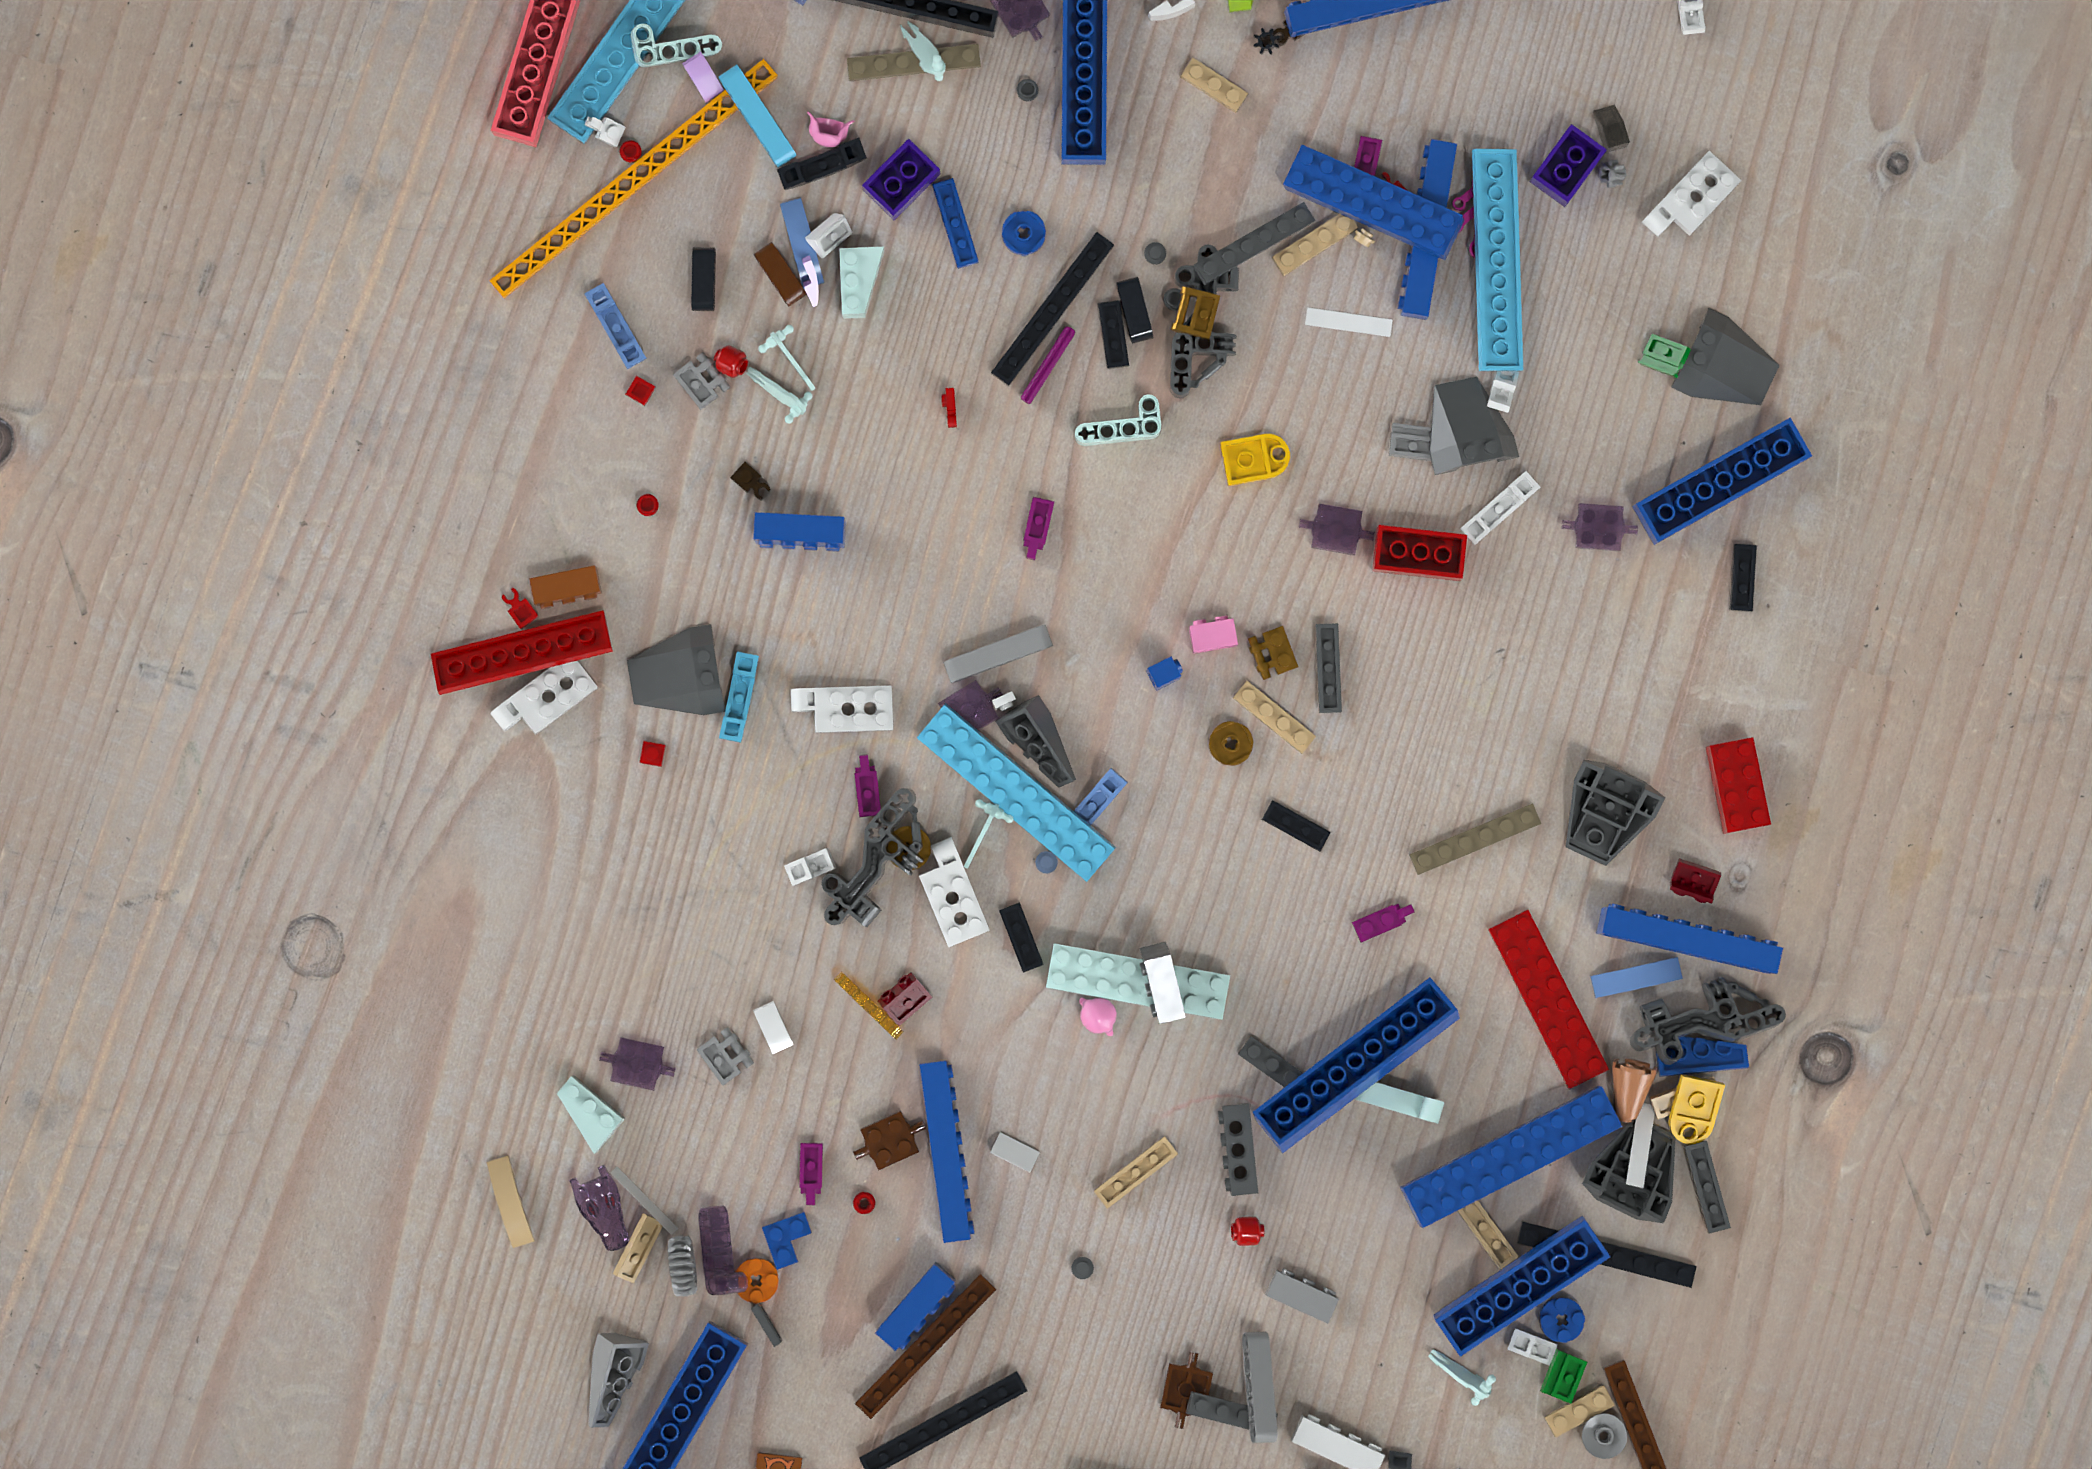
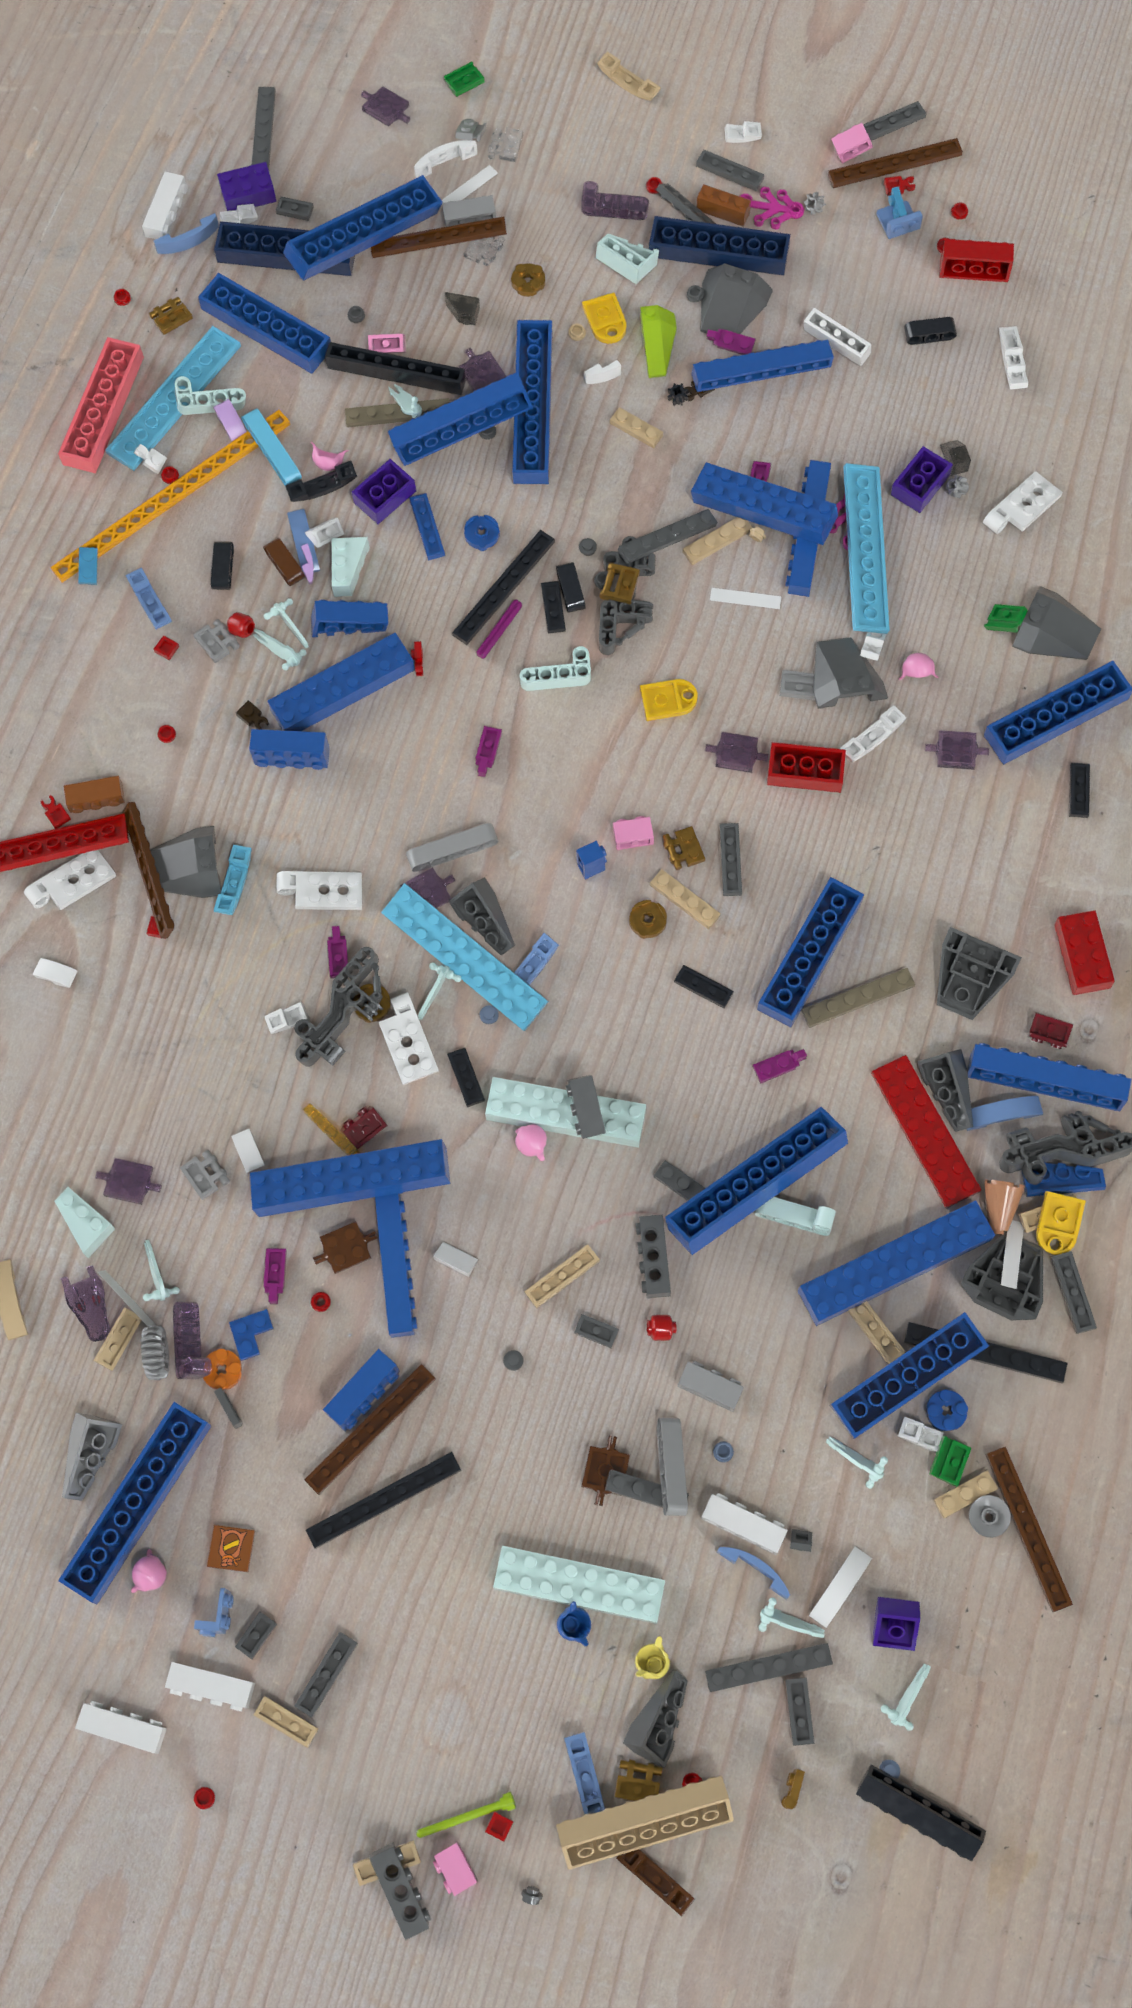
camera: 10 degrees right, 15 degrees down
white plate [992,691,1016,711] -> none
none -> white slope [33,958,77,988]
none -> dark azure plate [78,547,98,585]
none -> reddish brown plate [122,802,174,939]
none -> light aqua piece [143,1240,180,1301]
none -> blue brick [250,1139,451,1217]
none -> blue brick [267,632,415,731]
none -> blue wedge [311,600,388,637]
none -> blue brick [388,372,533,466]
none -> dark grey plate [574,1314,619,1349]
none -> sand blue plate [713,1442,734,1462]
none -> blue brick [757,877,864,1028]
none -> bright pink hair [898,653,939,680]
none -> dark grey wedge [917,1049,973,1132]

